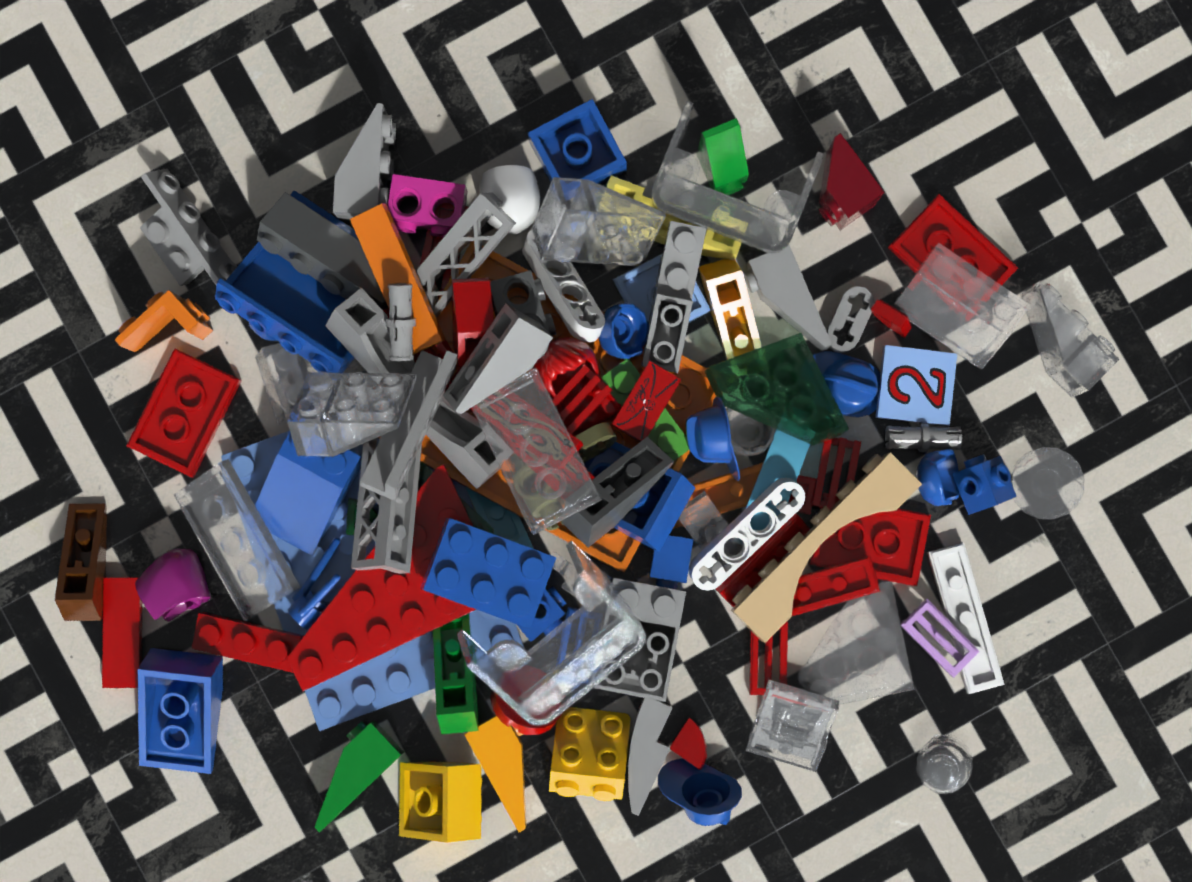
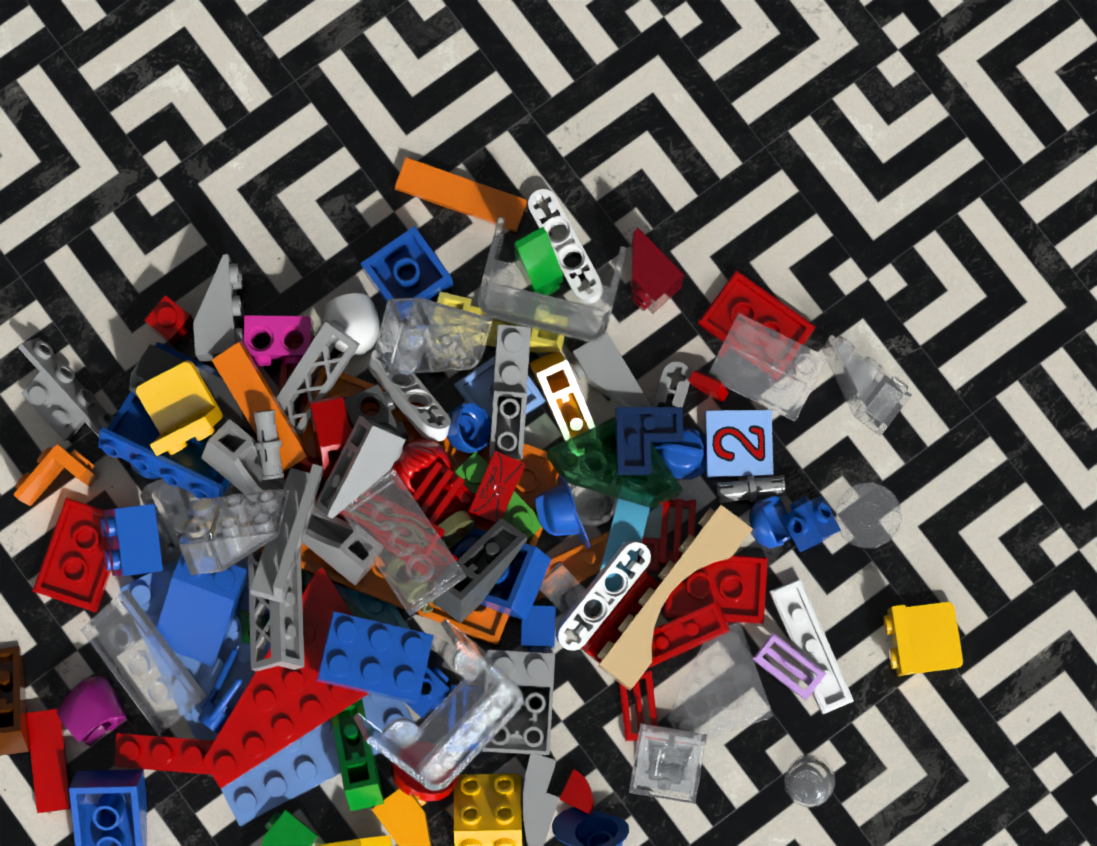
camera: 10 degrees left, 5 degrees down
none -> blue brick [100,504,163,576]
none -> yellow bracket [136,360,224,456]
none -> red brick [144,295,194,348]
none -> orange tile [395,157,528,232]
none -> white beam [528,189,603,304]
none -> dark blue plate [615,407,683,475]
none -> yellow bracket [884,602,963,676]

